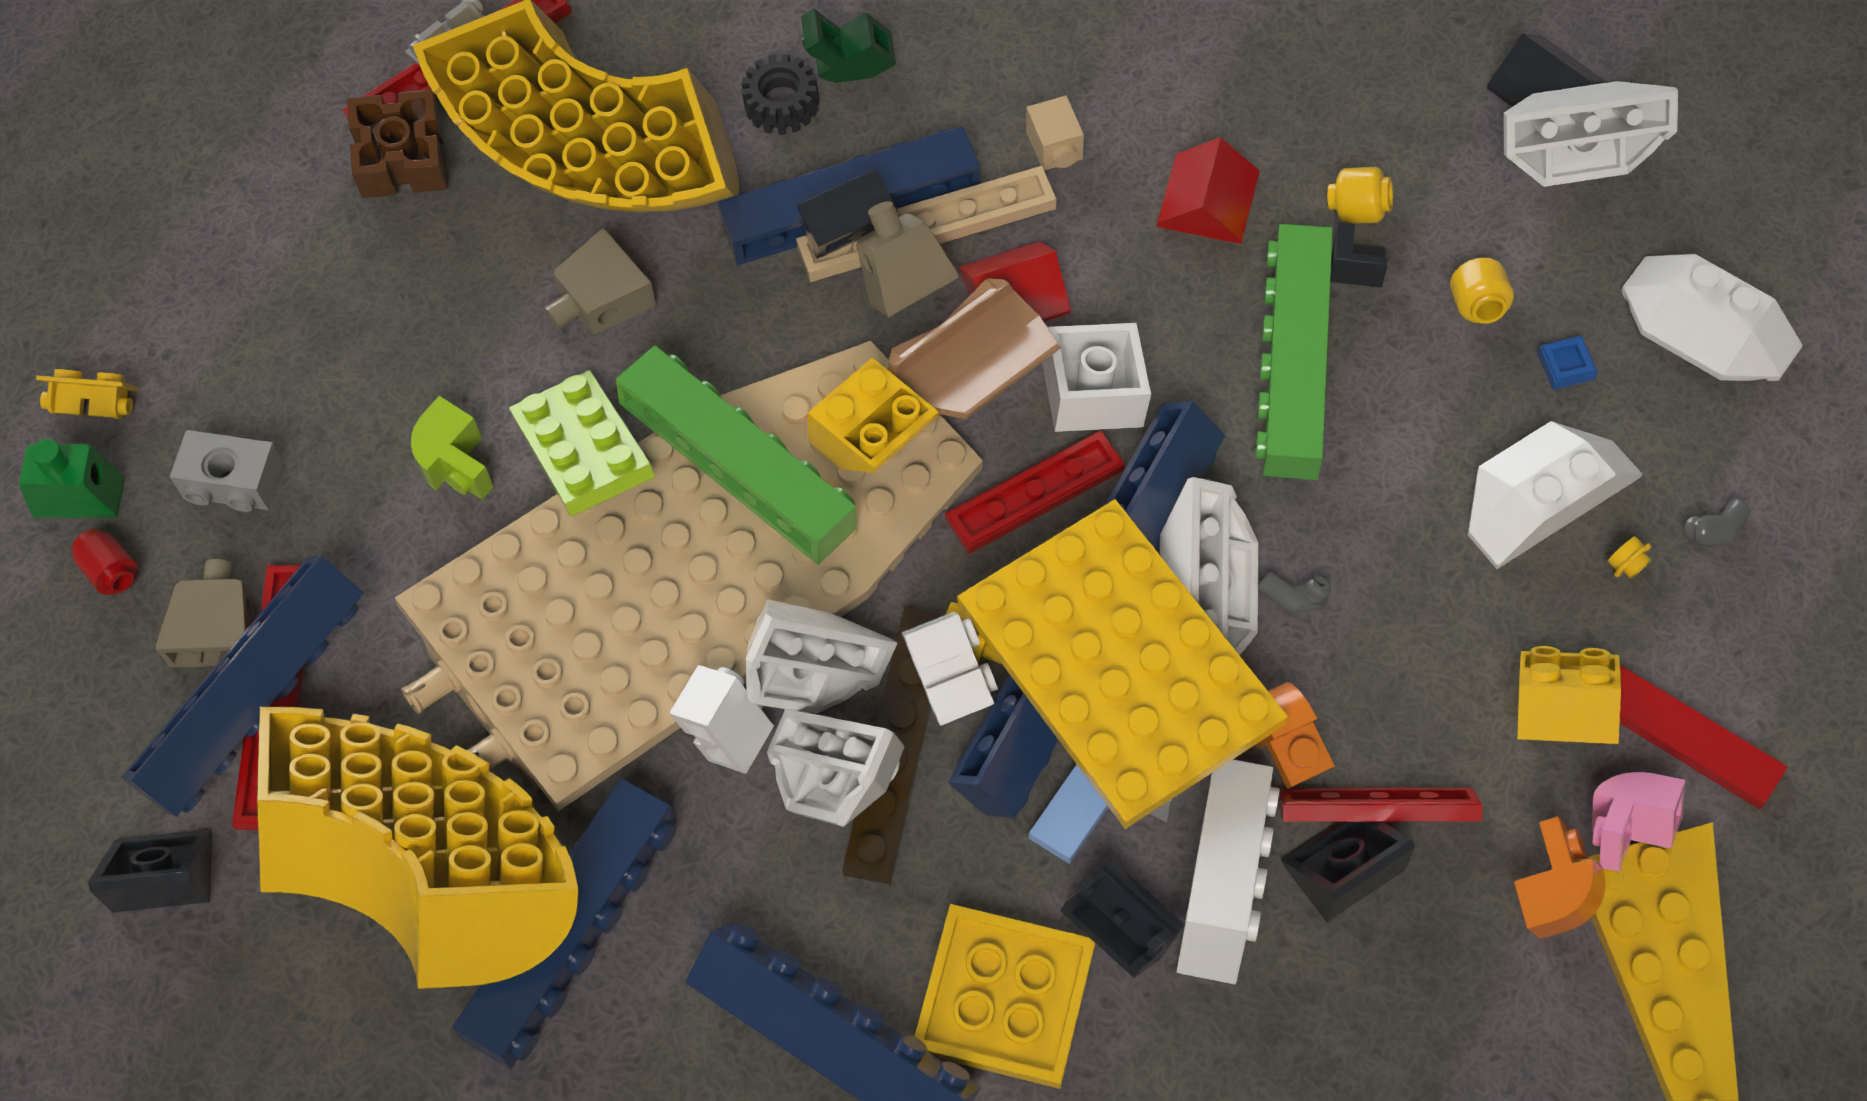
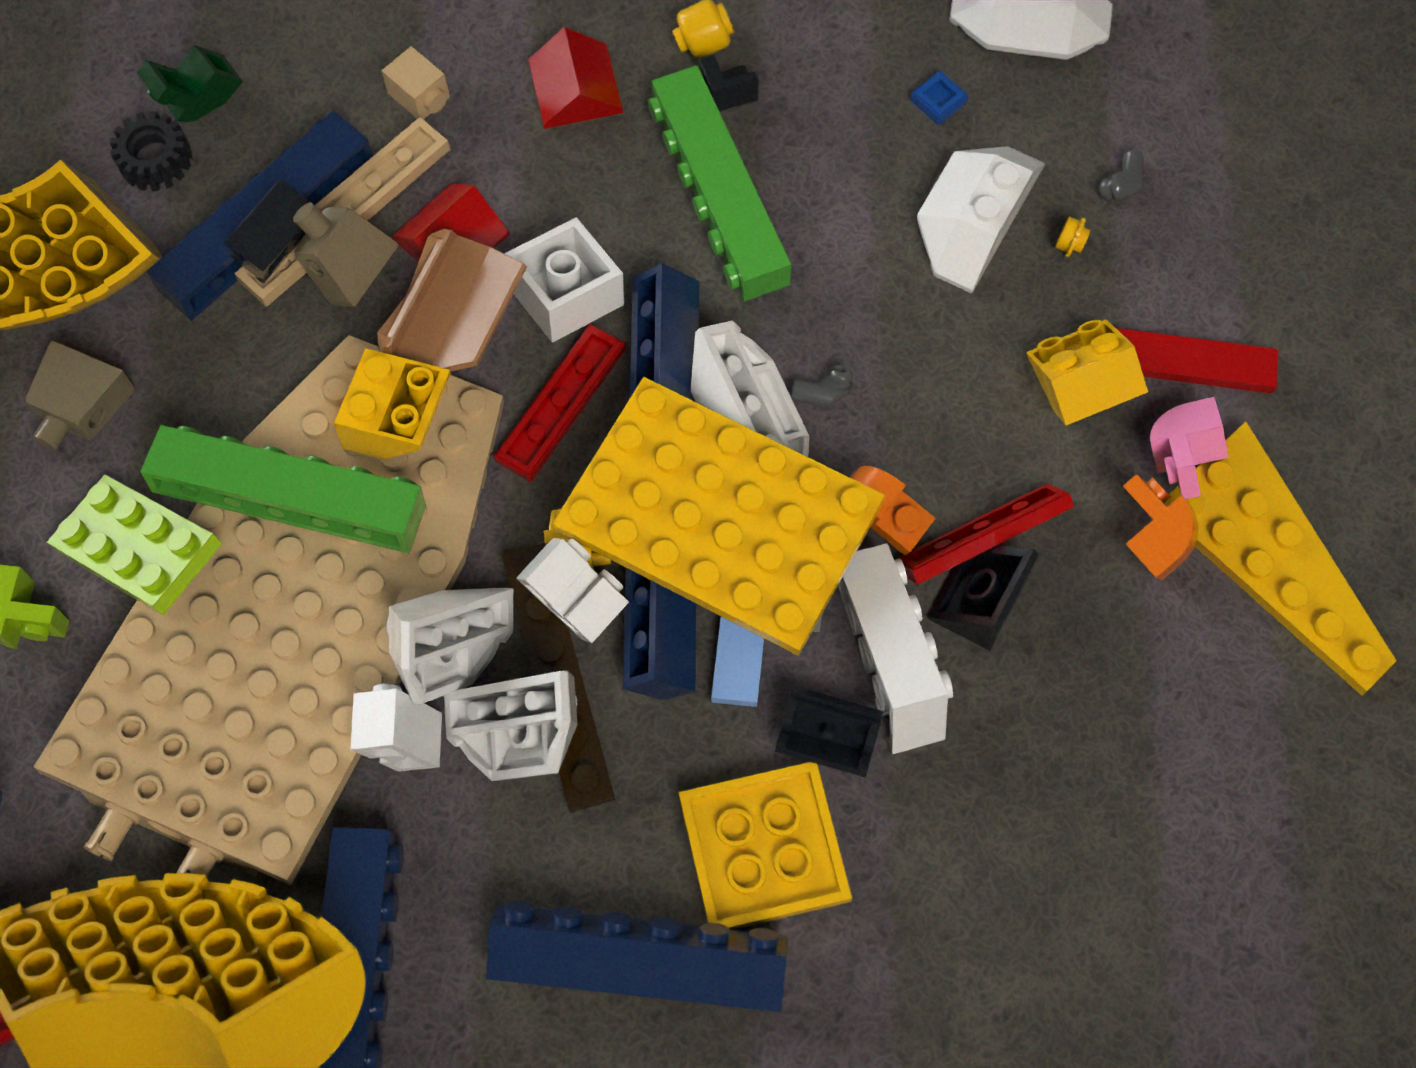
camera: 30 degrees left, 5 degrees up
yellow head [1450,258,1514,324] -> none

